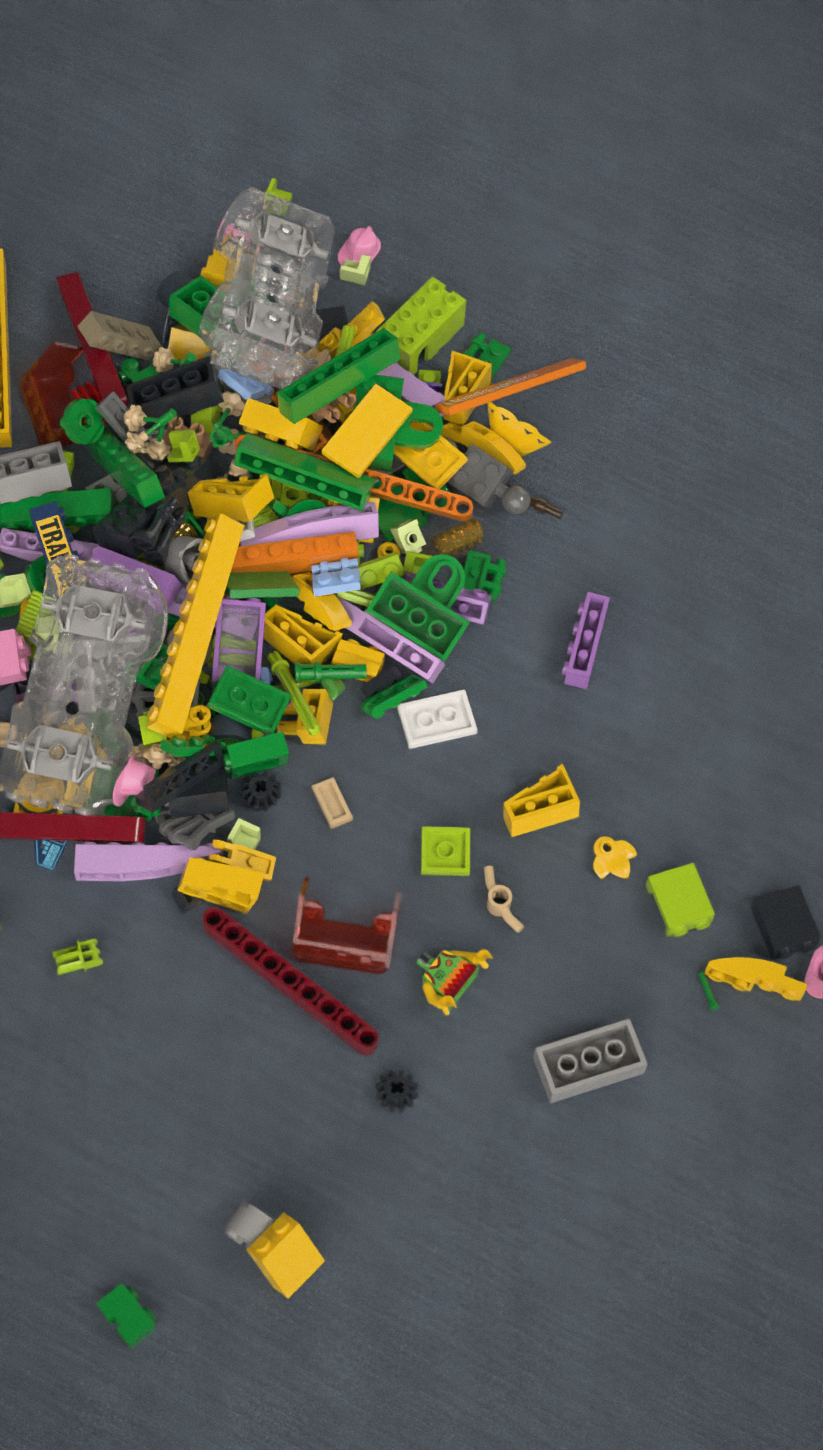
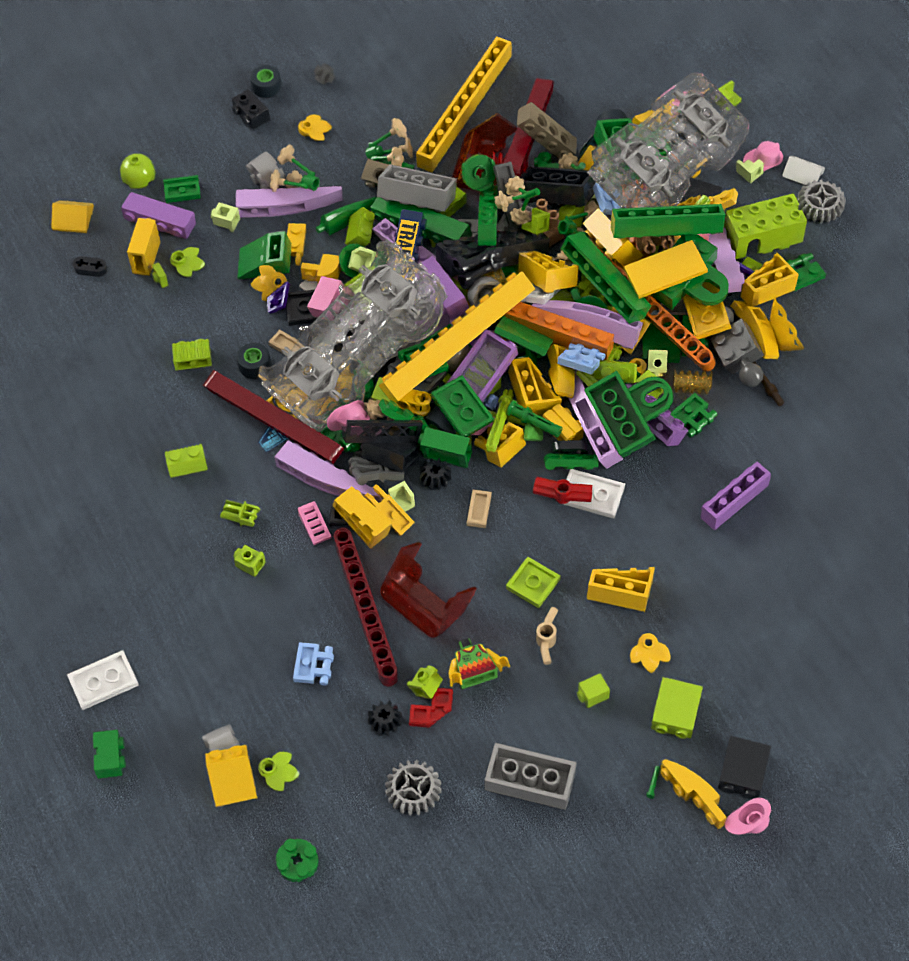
camera: 40 degrees right, 5 degrees down
orange tile [435,358,586,415] -> none
none -> white tile [67,650,139,710]
none -> lime brick [233,545,266,577]
none -> lime plate [258,752,299,791]
none -> green plate [276,839,319,882]
none -> light blue plate [293,642,334,686]
none -> bright pink slope [298,501,331,545]
none -> light grey gear [385,759,442,816]
none -> lime brick [406,665,443,699]
none -> red tile [409,688,453,728]
none -> red piece [533,477,593,504]
none -> lime brick [577,673,610,708]
none -> white panel [783,156,825,185]
none -> light grey gear [797,179,846,223]

